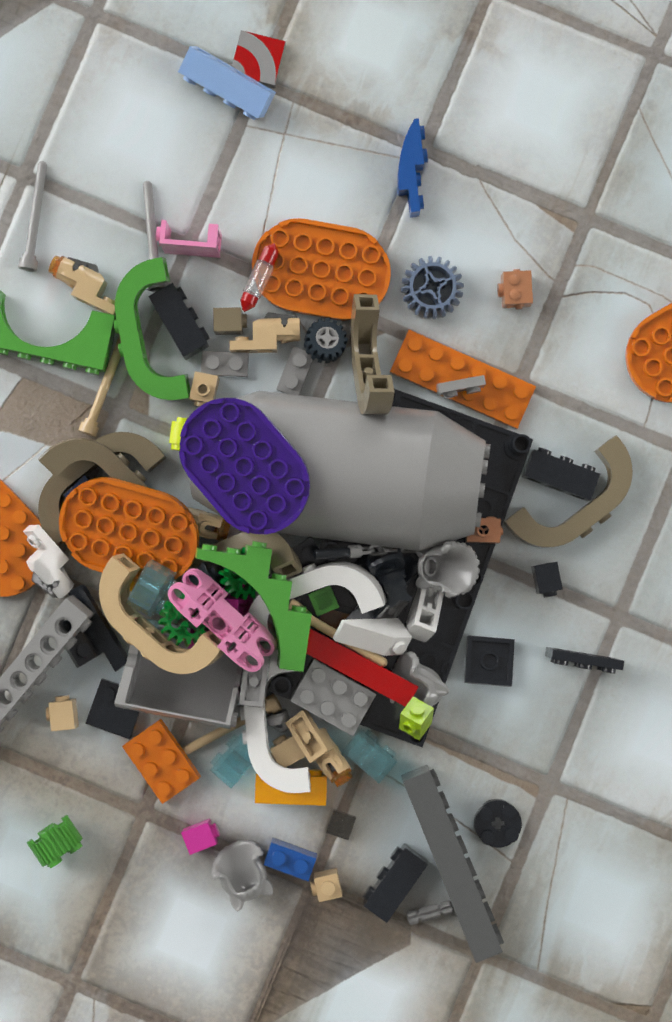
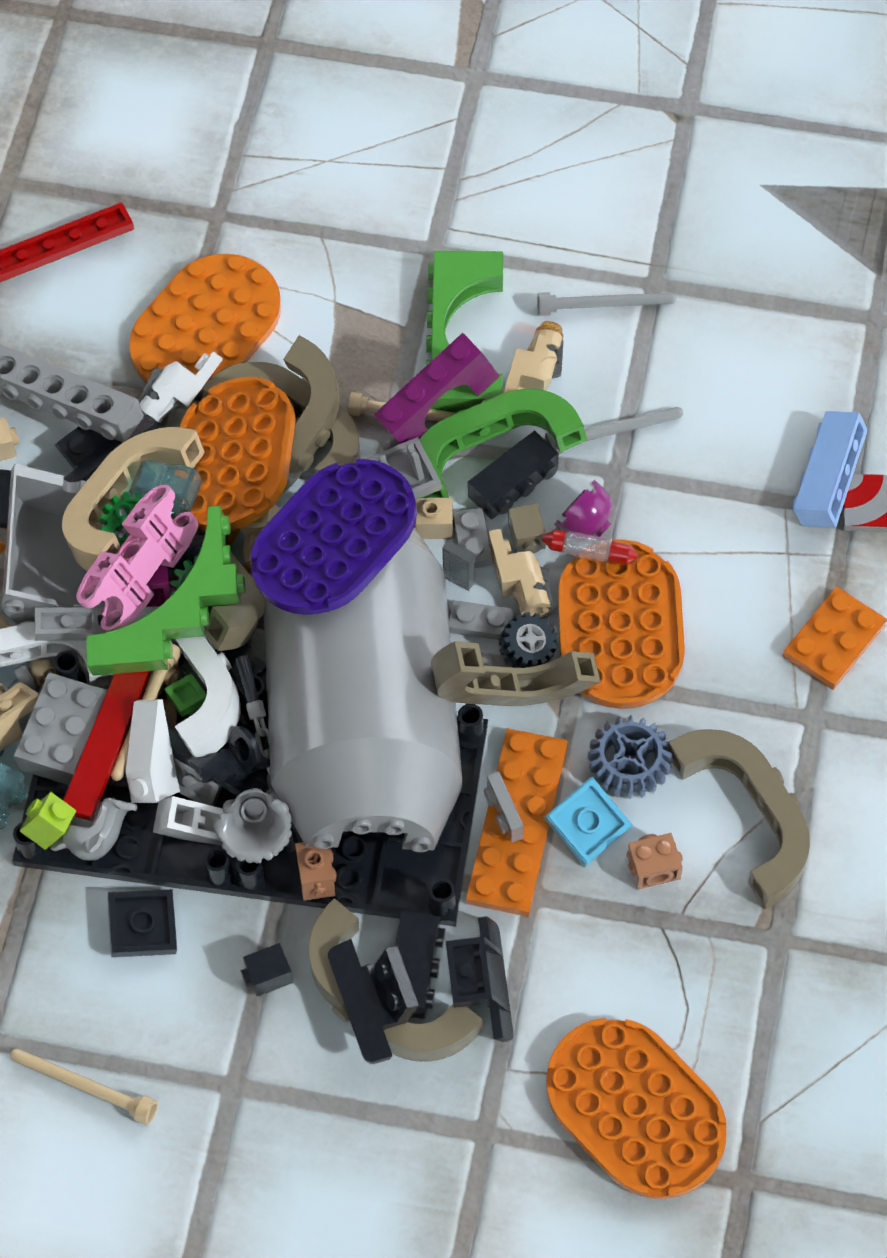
camera: 80 degrees right, 25 degrees down
bright pink panel [156,220,222,258] -> none
blue slope [397,118,428,218] -> none
black plate [545,647,624,674] -> none
none -> tan piece [10,1049,158,1126]
none -> black plate [328,939,419,1064]
none -> light grey plate [365,437,442,500]
none -> magenta arch [374,332,500,444]
none -> dark grey tile [442,540,474,591]
none -> black plate [446,916,514,1042]
none -> medium azure tile [543,777,633,867]
none -> magenta cylinder [554,479,613,540]
none -> dark tan arch [668,729,810,909]
none -> orange plate [783,586,887,690]

